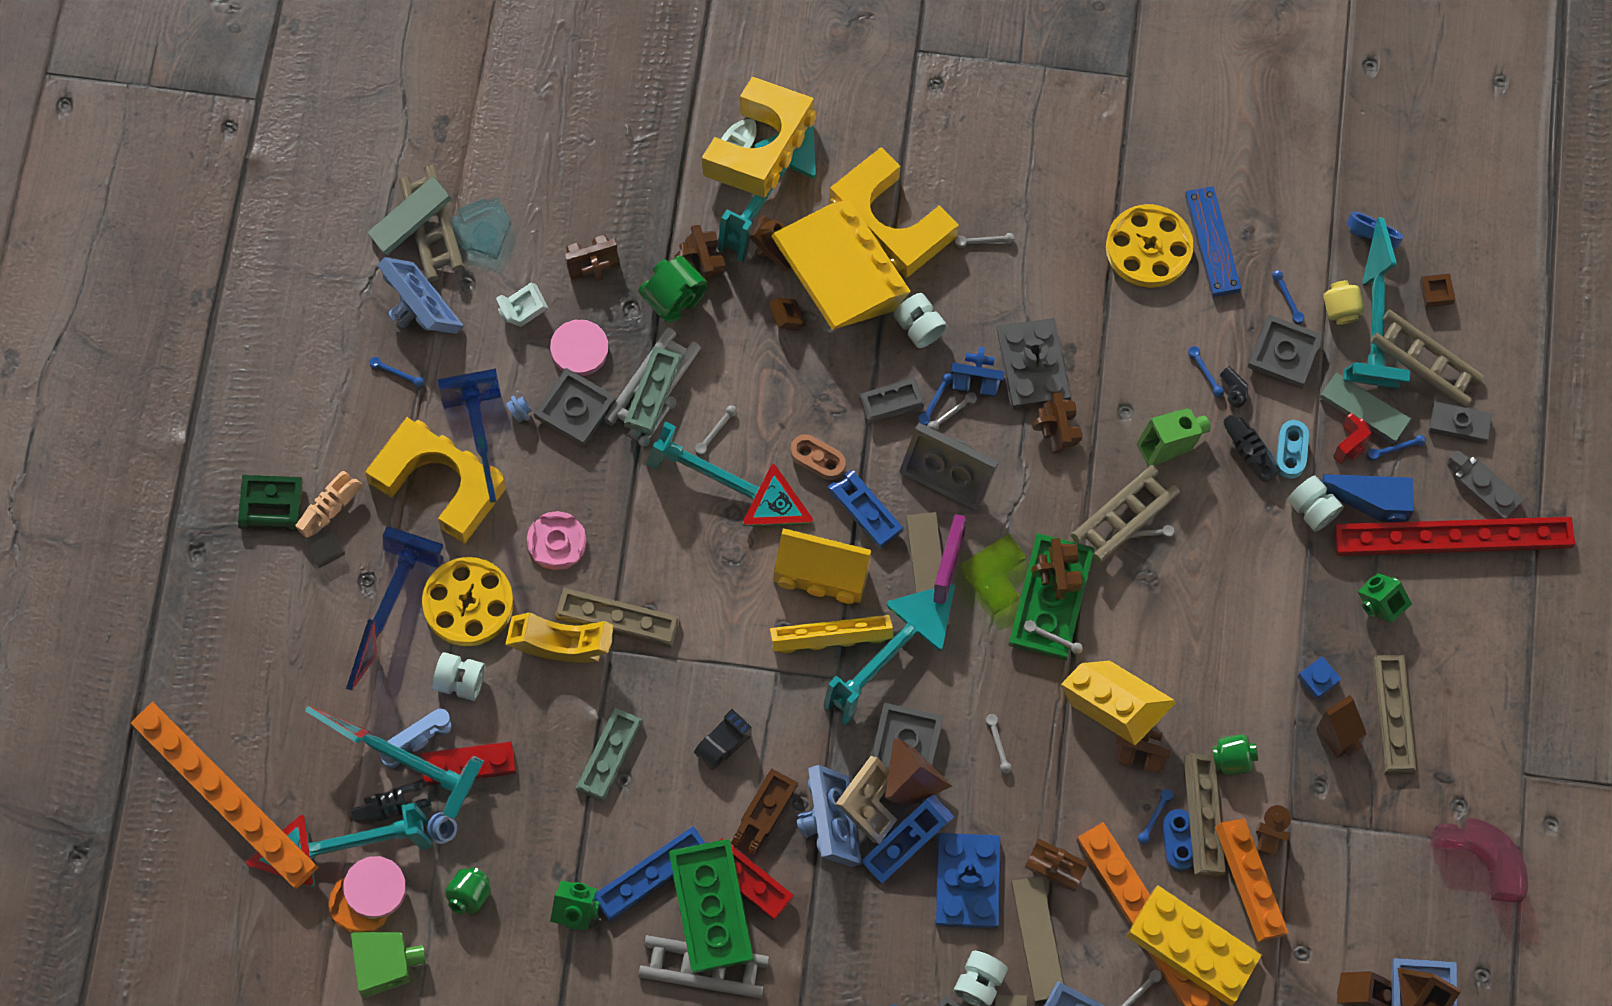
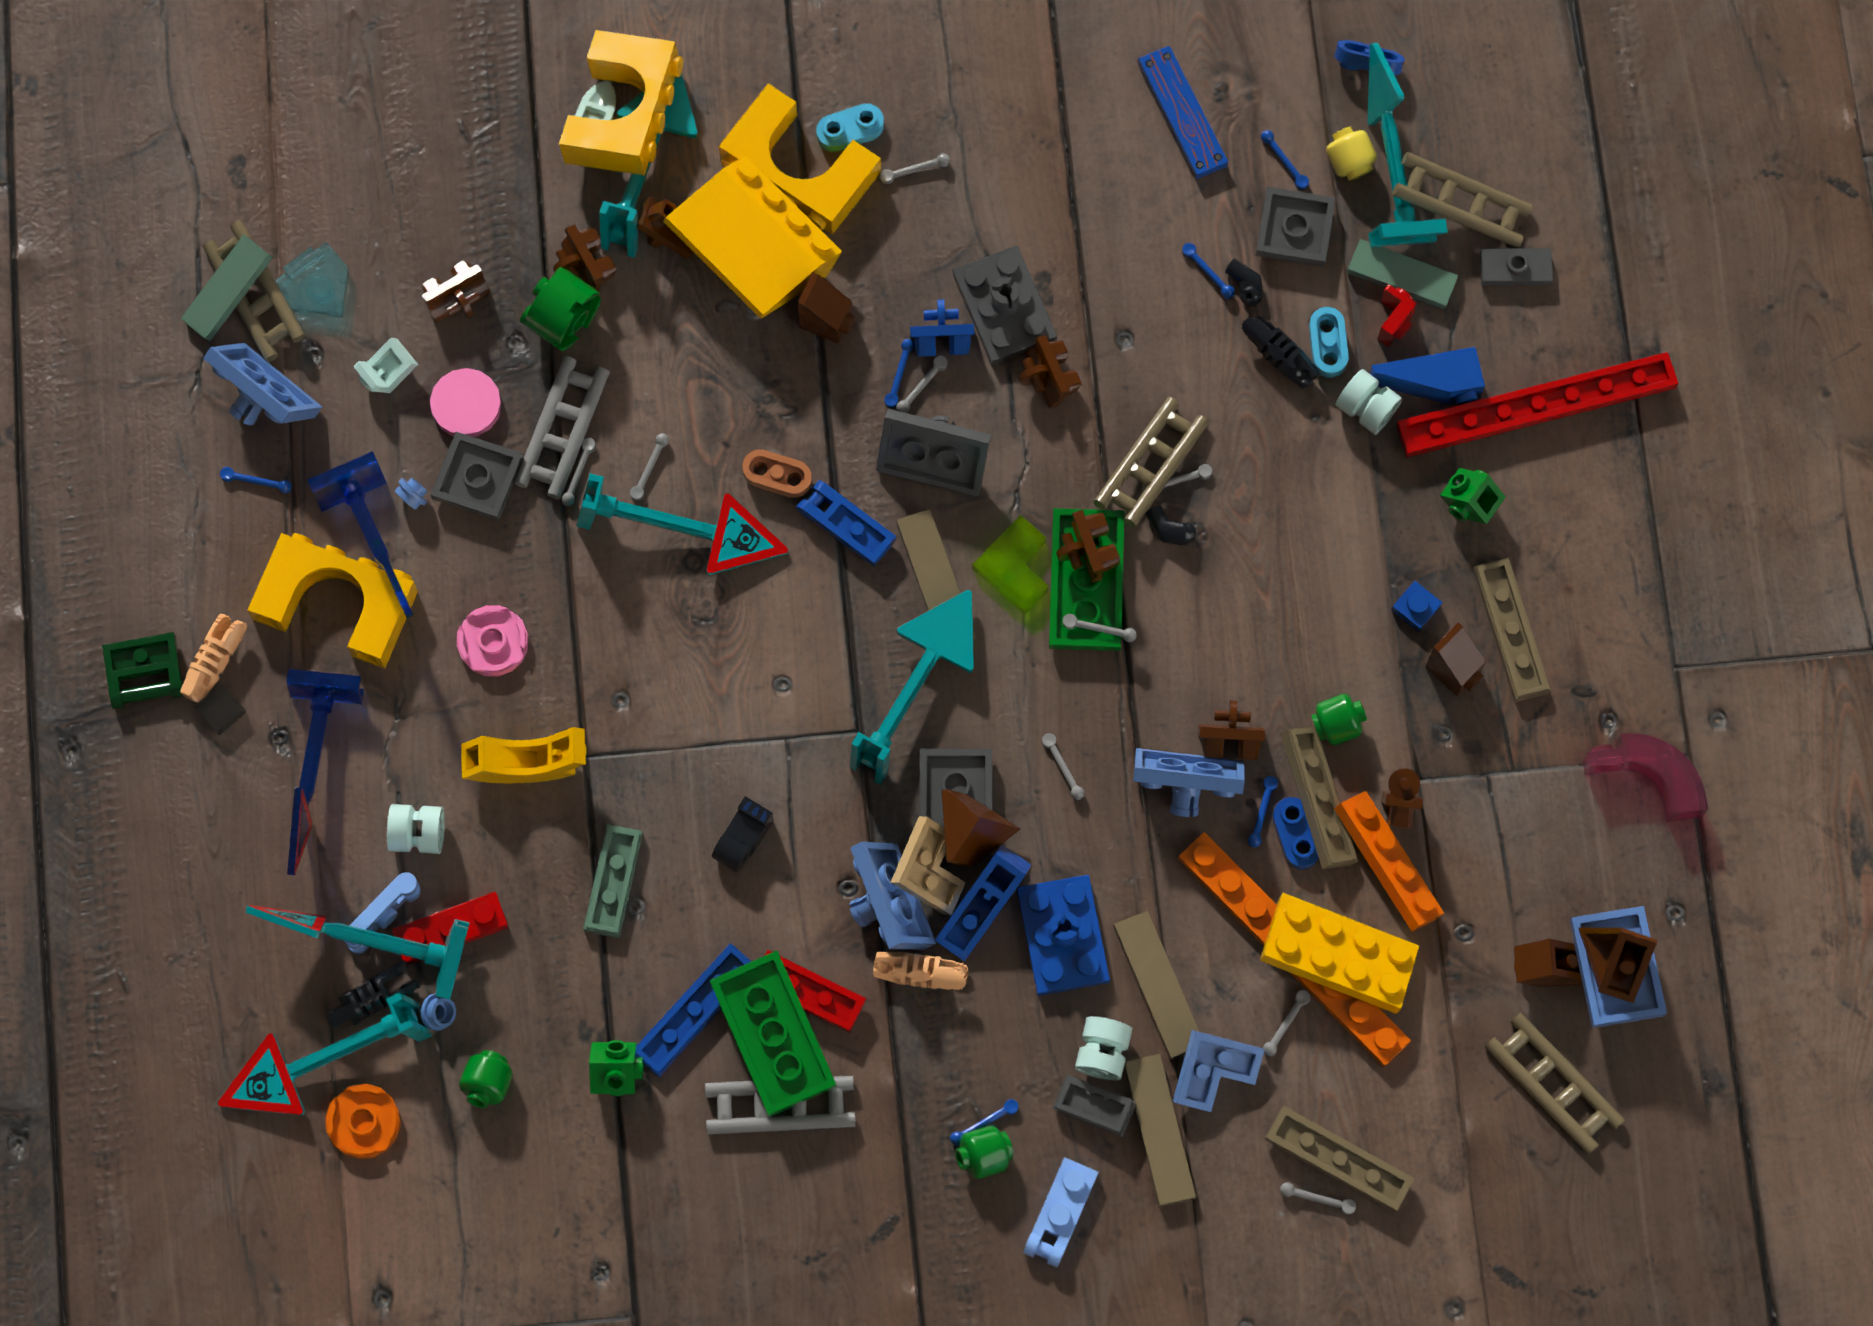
camera: 10 degrees left, 5 degrees up
orange plate [131,701,319,890] -> none
bright pink tile [344,856,406,919] -> none
bright green torso [351,932,426,998] -> none
yellow wedge [422,557,513,646] -> none
dark tan tile [555,587,680,648] -> none
sand green tile [624,346,682,436] -> none
reddish brown hinge [731,768,798,856] -> none
reddish brown plate [769,297,806,331] -> none
yellow plate [770,615,894,653] -> none
yellow slope [773,528,871,604] -> none
dark grey plate [859,378,925,424] -> none
light aqua wheel [893,293,948,348] -> none
magenta tile [933,514,966,604] -> none
reddish brown hips [1025,838,1089,892] -> none
yellow slope [1061,660,1176,745] -> none
yellow wedge [1106,204,1193,288] -> none
bright green torso [1136,408,1211,466] -> none
blue hinge [1367,435,1426,461] -> none
reddish brown plate [1420,273,1456,307] -> none
dark grey hinge [1447,450,1524,519] -> none
none -> reddish brown slope [798,272,856,344]
none -> medium azure plate [816,104,884,152]
none -> light nougat hinge [873,952,969,991]
none -> medium blue plate [1133,748,1245,817]
none -> black arm [1145,506,1196,545]

